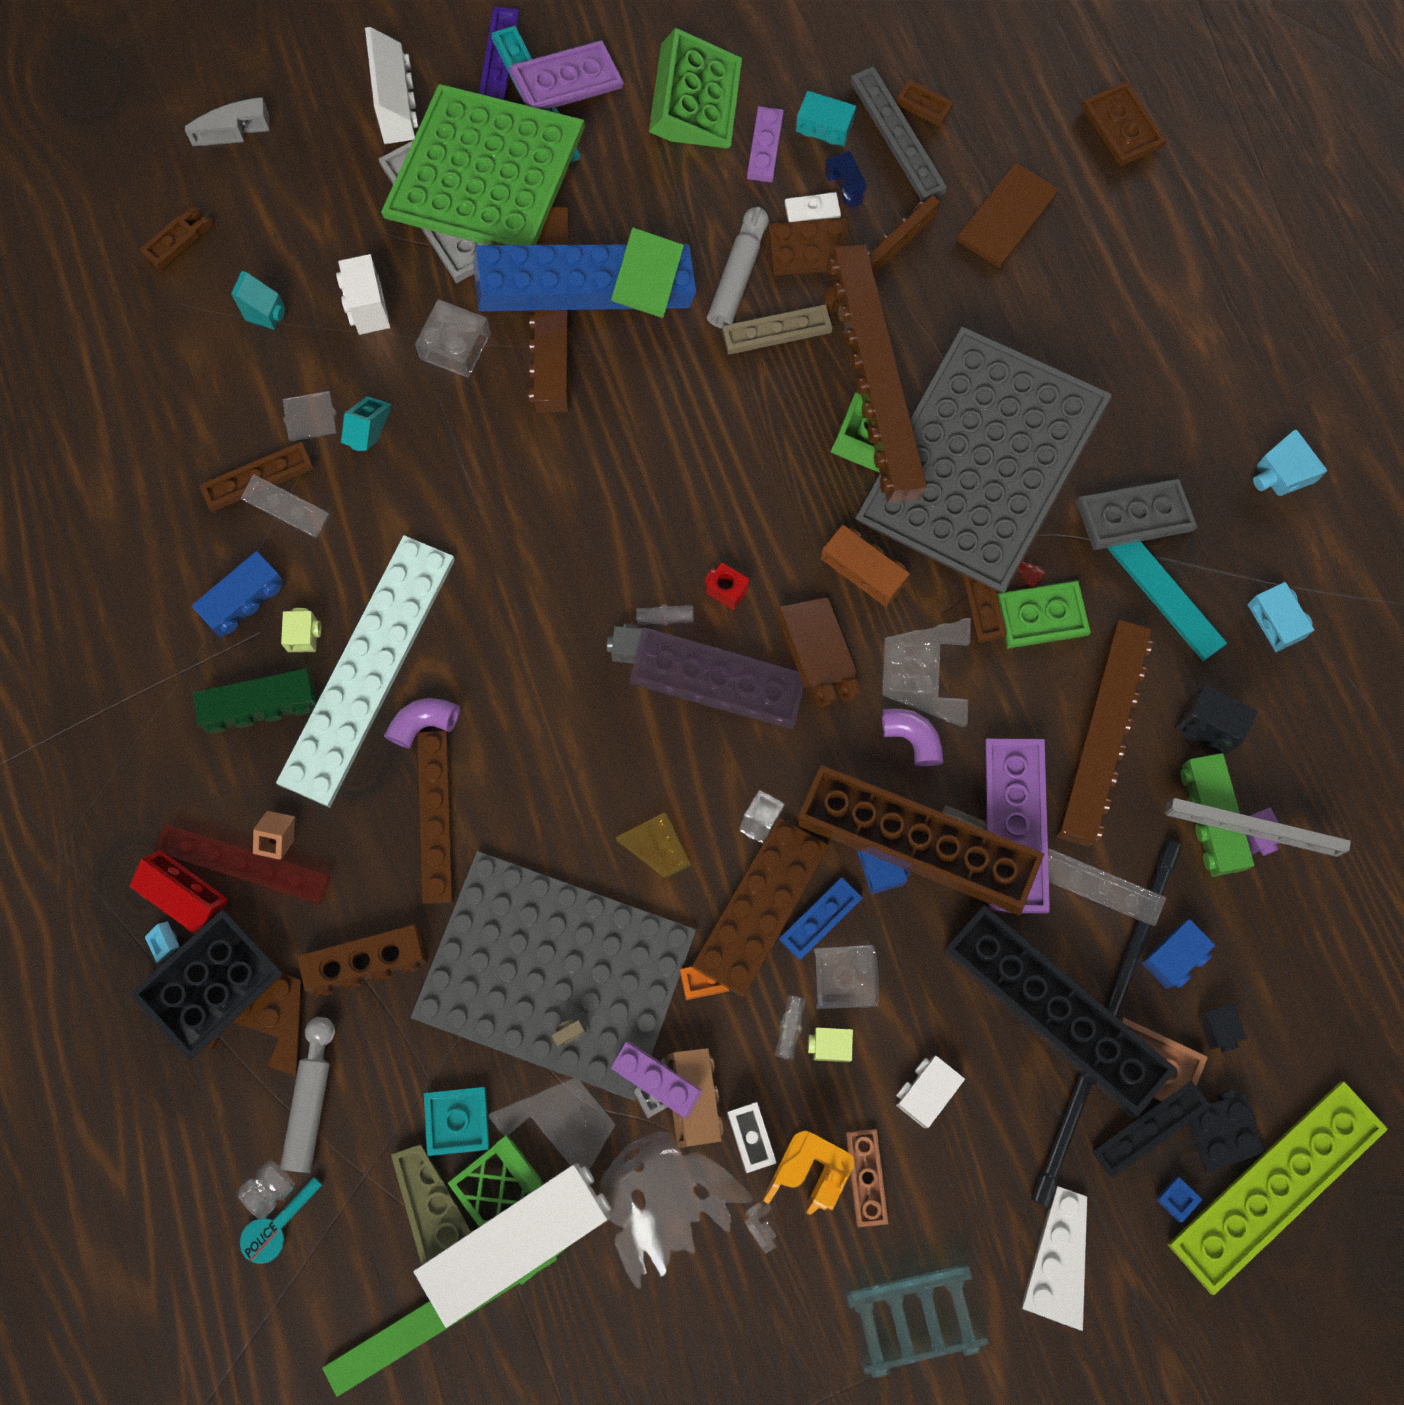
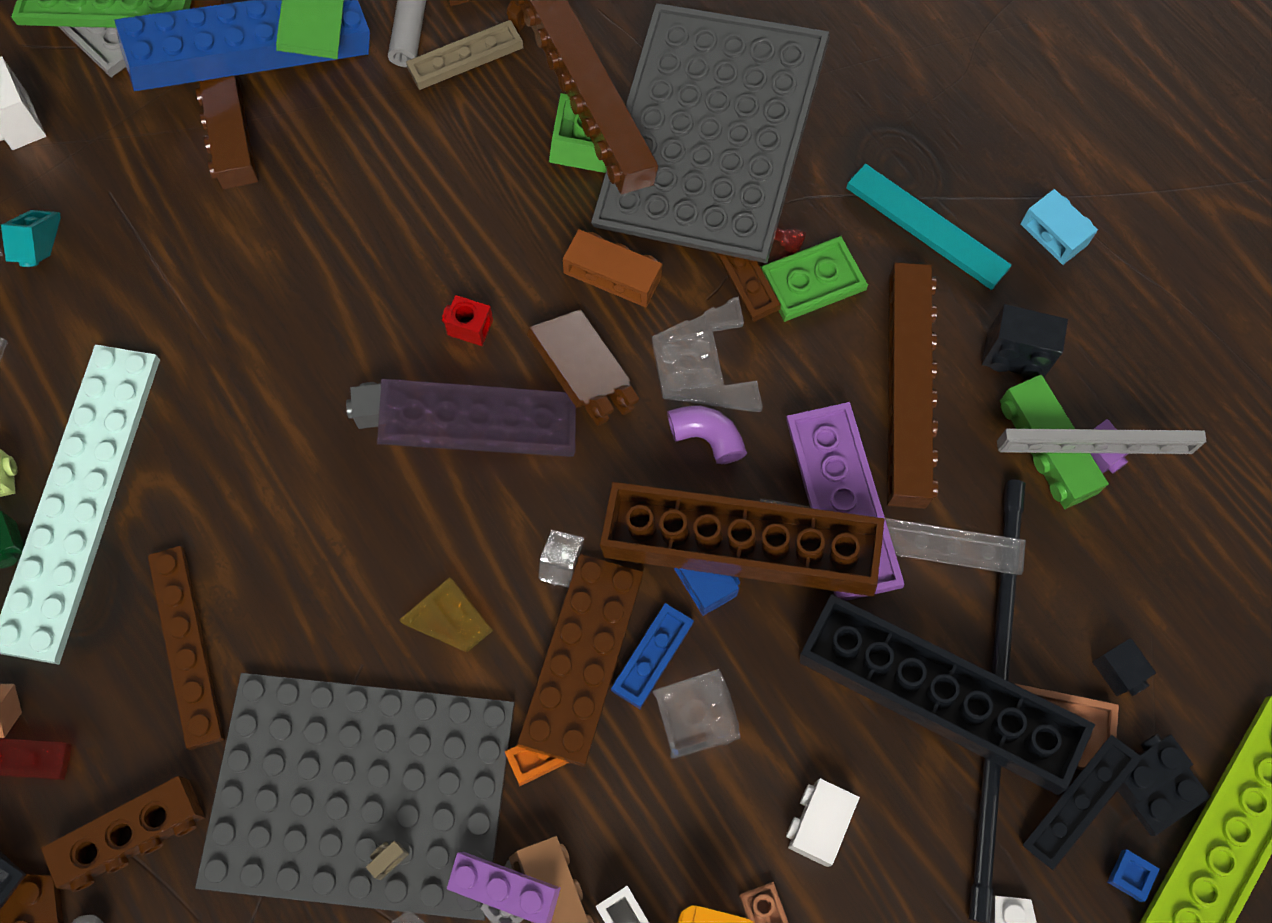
camera: 15 degrees left, 5 degrees down
medium lavender cylinder [384,698,460,748] -> none
clear brick [415,299,491,378] -> none
clear pin [636,604,693,626] -> none
clear pin [775,996,806,1060] -> none
yellowish green brick [808,1028,853,1062] -> none
dark grey tile [1076,479,1197,550] -> none
blue brick [1141,919,1215,989] -> none
medium azure torso [1253,430,1327,496] -> none

